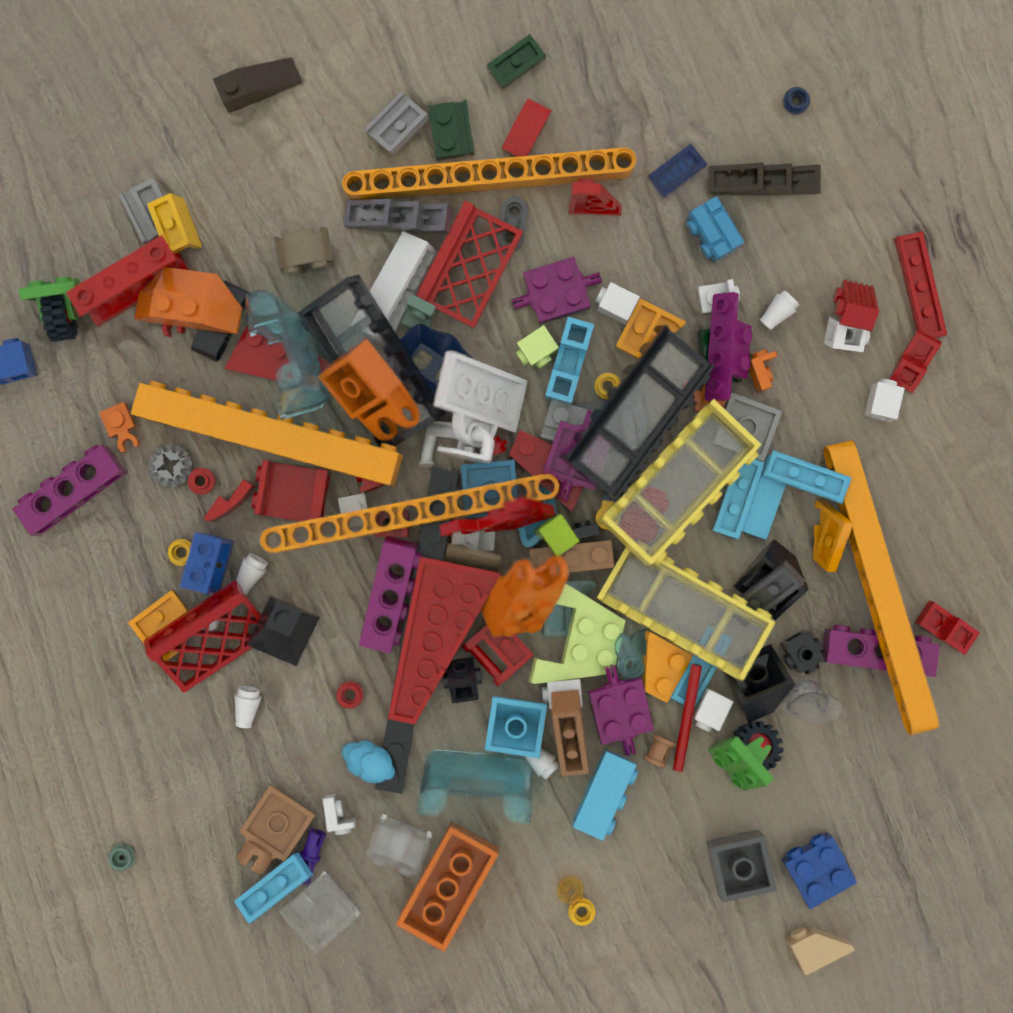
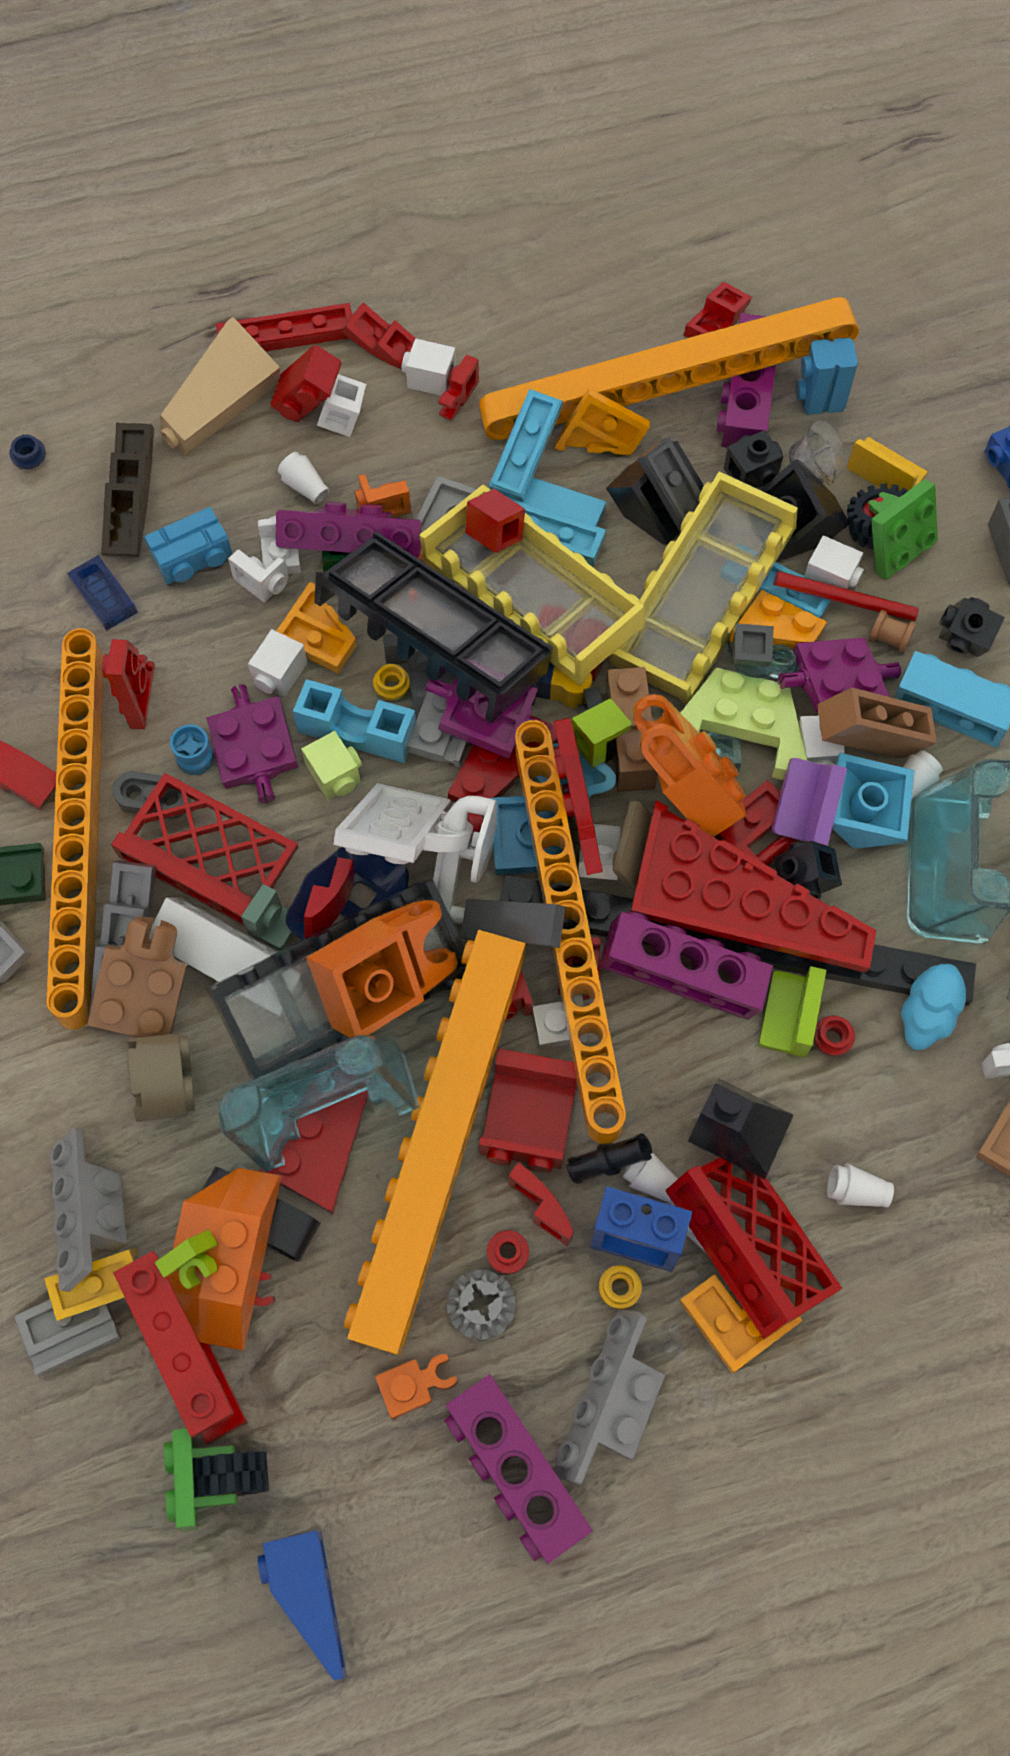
camera: 85 degrees left, 20 degrees down
none -> light grey bracket [50,1128,127,1292]
none -> medium nougat plate [87,917,188,1038]
none -> lime tile [155,1229,218,1290]
none -> tan slope [160,317,280,456]
none -> dark azure wheel [170,724,214,775]
none -> white bracket [228,549,289,603]
none -> red slope [304,857,354,938]
none -> red plate [438,354,479,421]
none -> dark grey tile [460,899,566,948]
none -> red brick [465,489,525,553]
none -> light grey bracket [553,1309,665,1485]
none -> black pin [567,1133,652,1184]
none -> dark grey plate [732,623,774,667]
none -> lime panel [759,966,826,1058]
none -> medium lavender panel [772,758,847,845]
none -> dark azure brick [795,338,858,415]
none -> yellow panel [847,437,928,491]
none -> black brick [938,597,1005,657]

